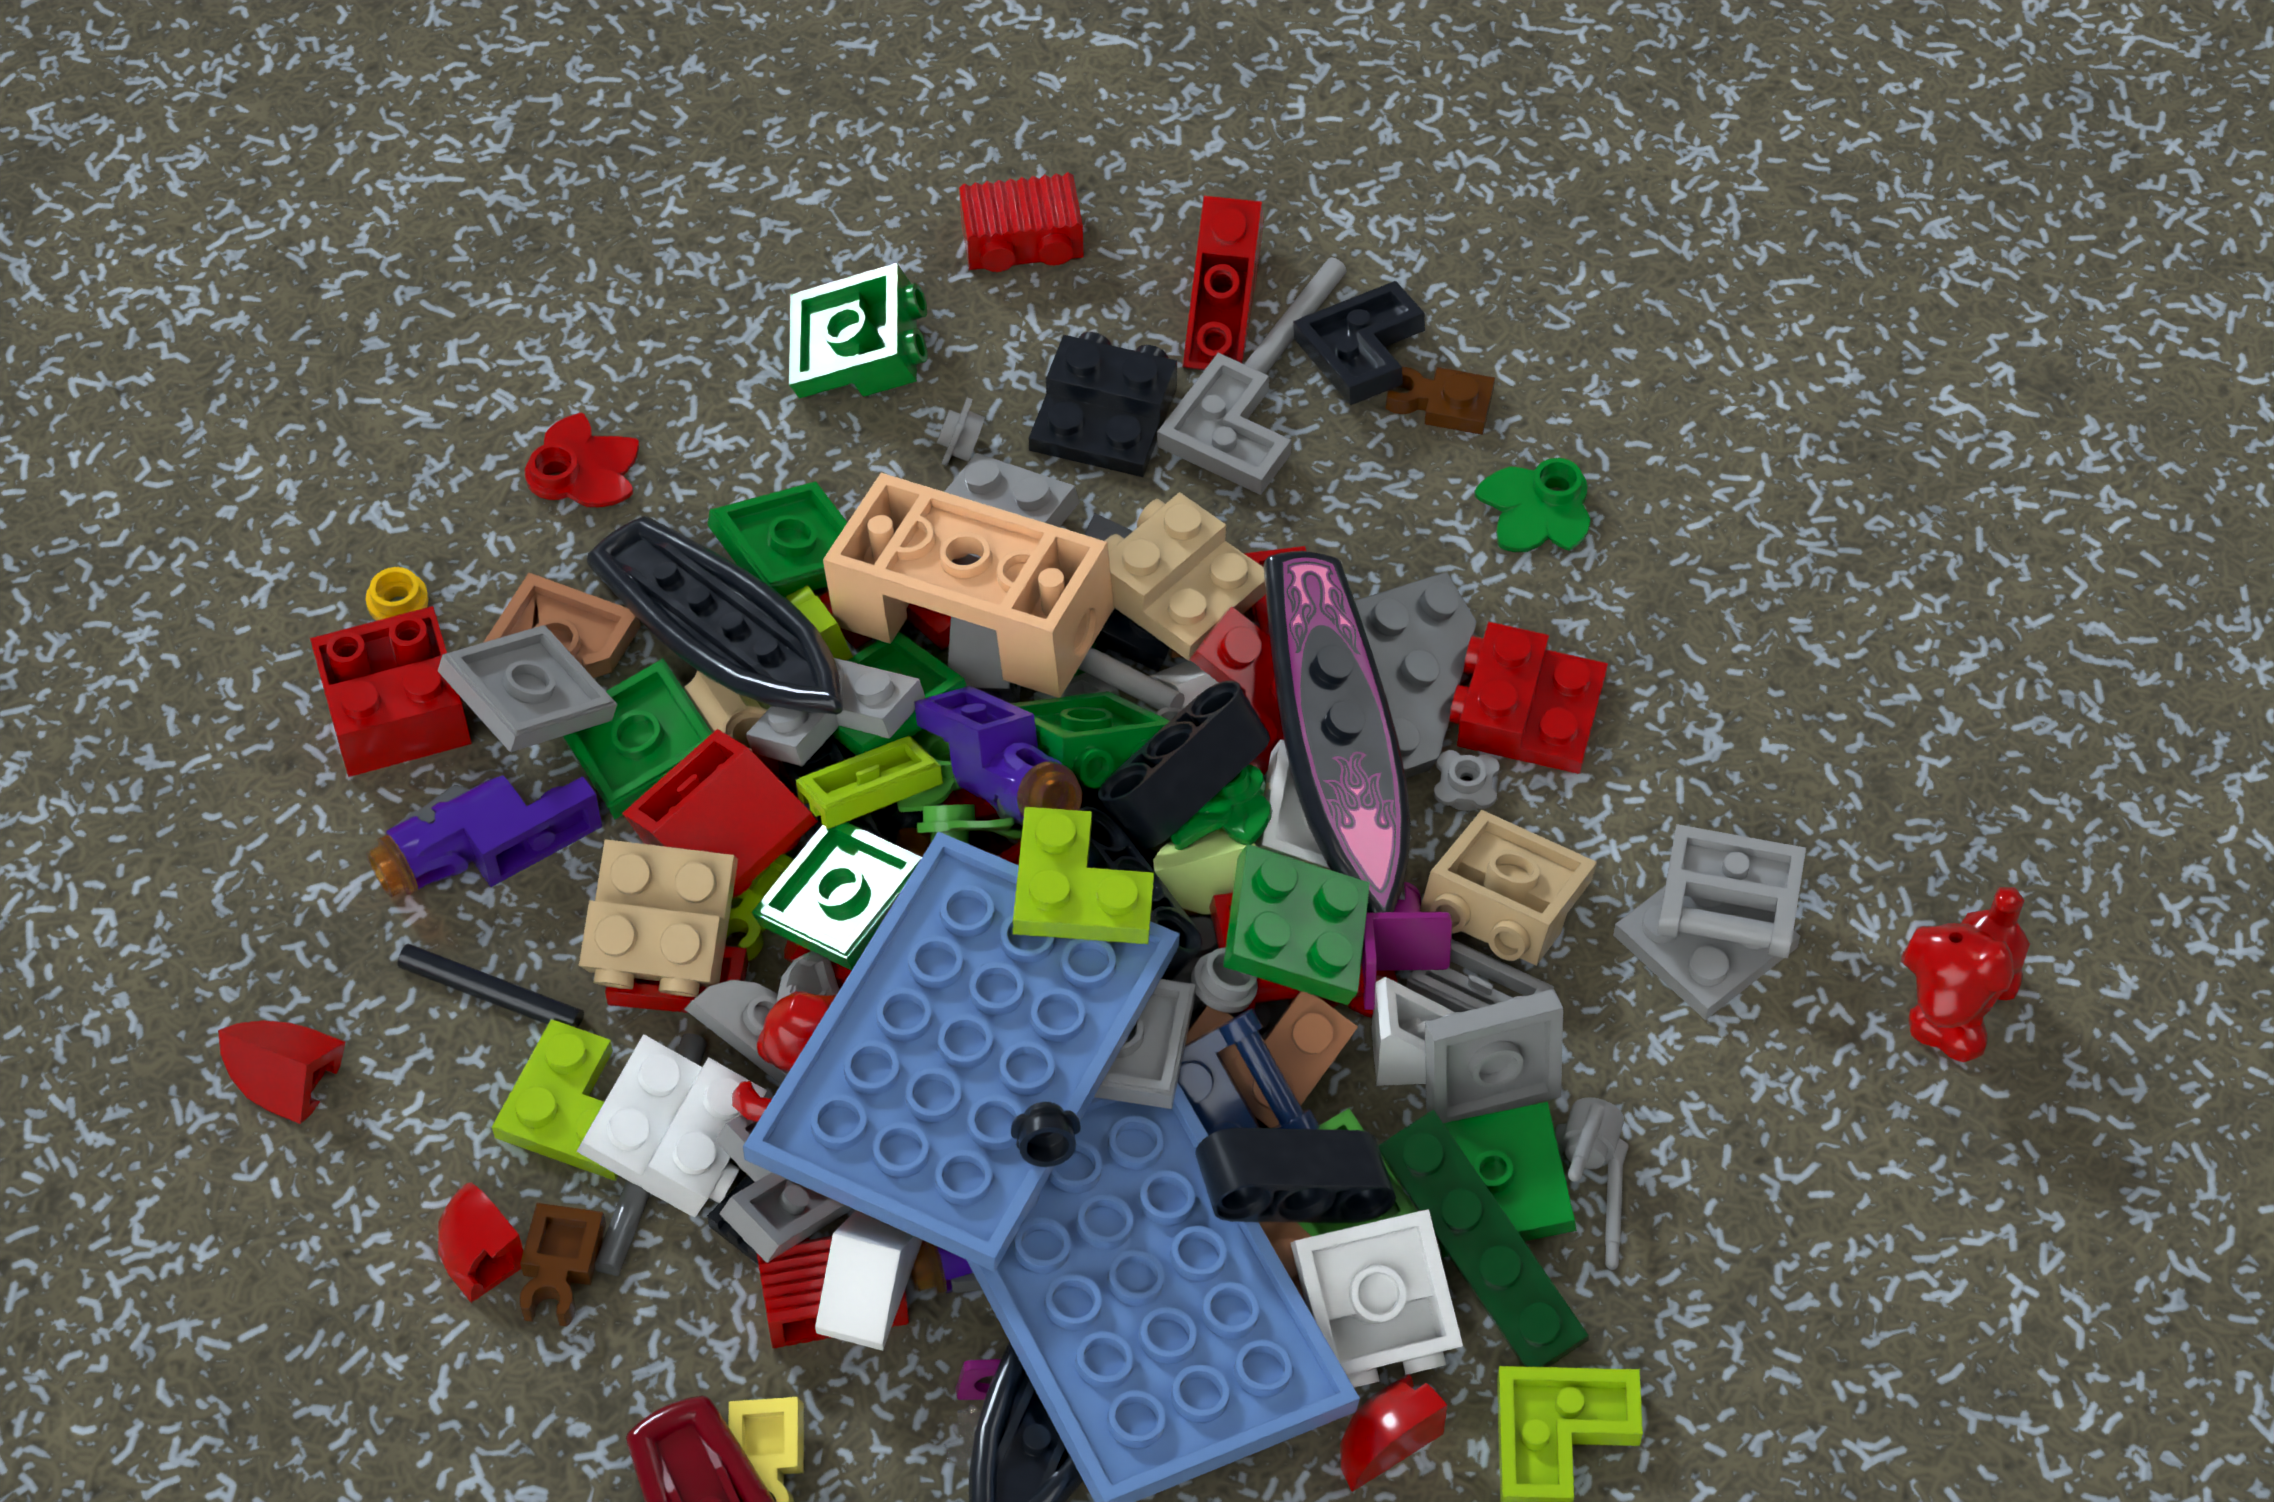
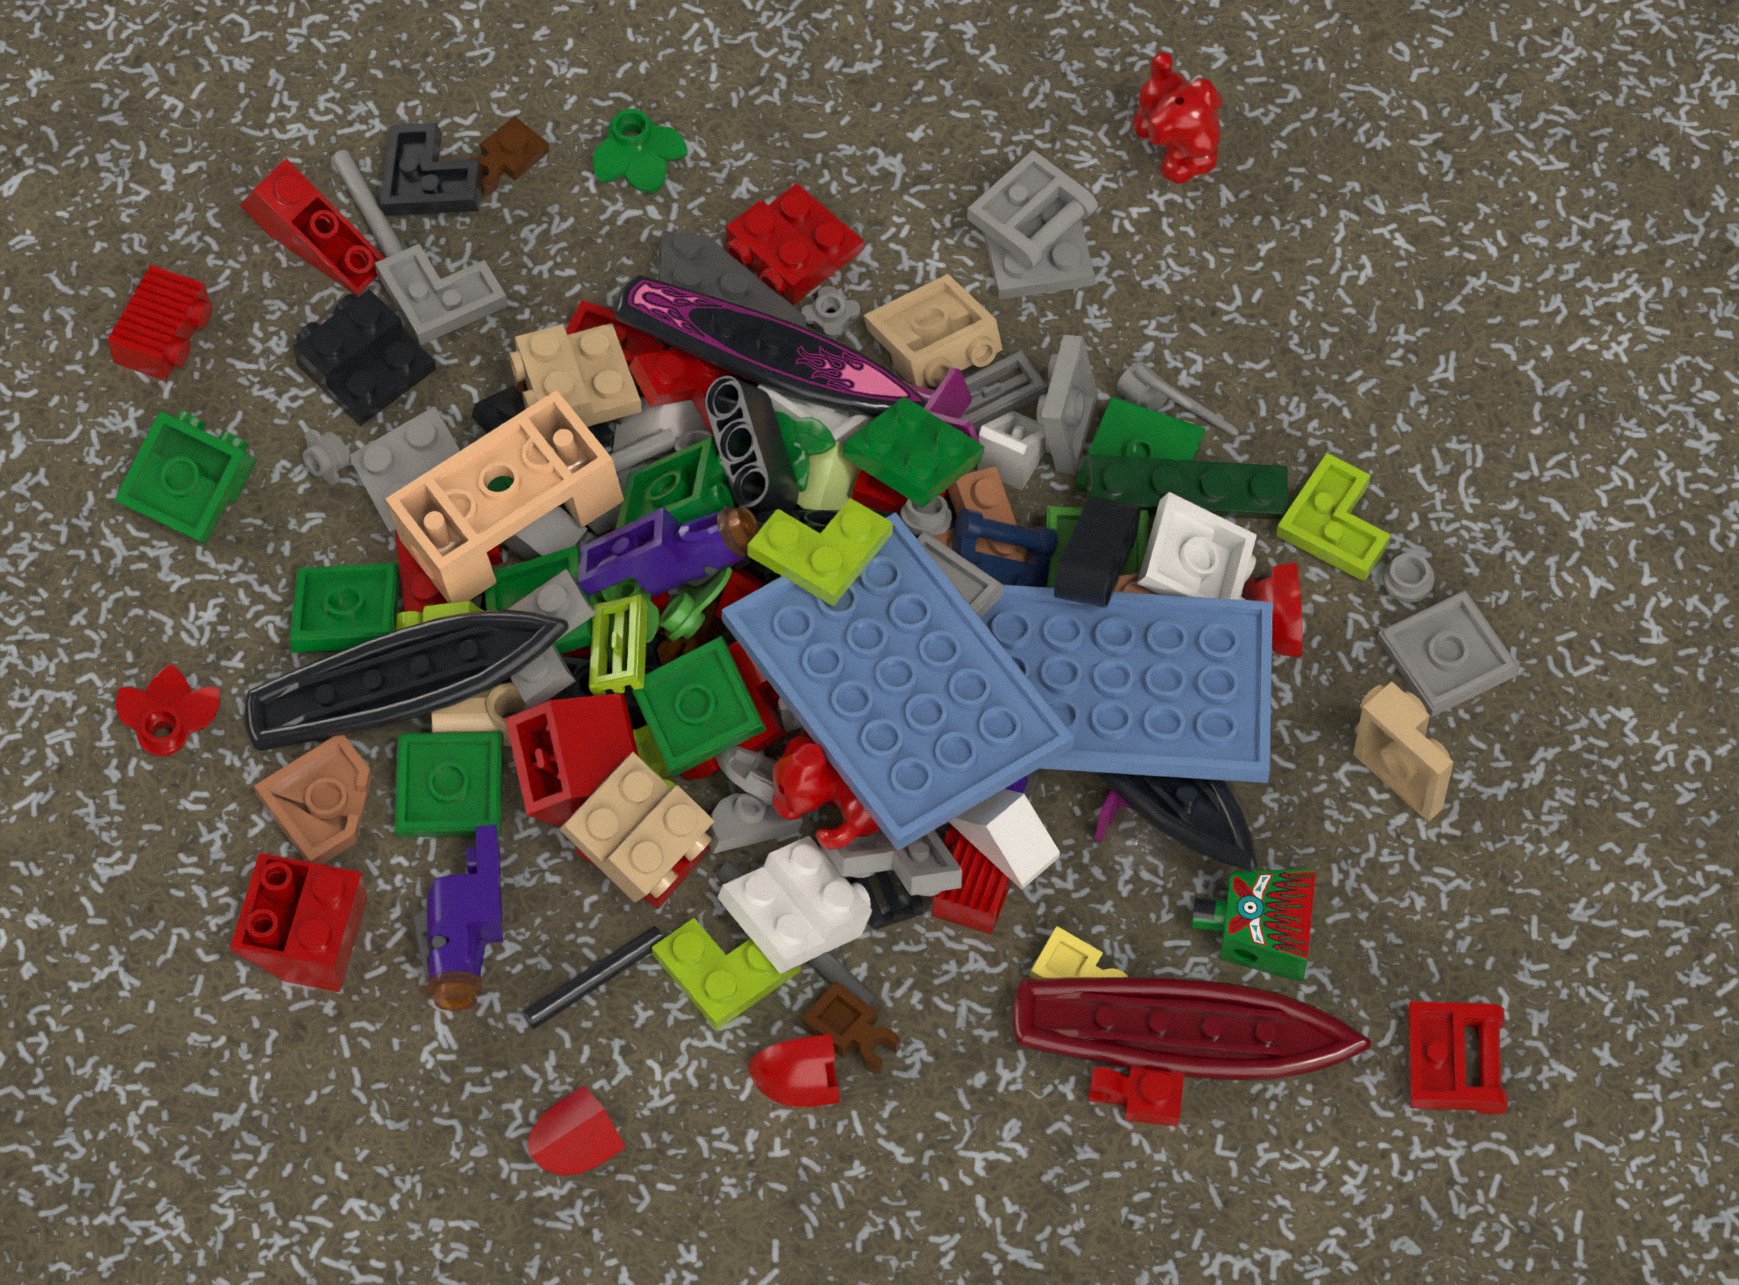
camera: 60 degrees left, 5 degrees up
yellow plate [366,567,429,621] -> none
light grey tile [438,625,617,752] -> none
black plate [1011,1102,1081,1167] -> none

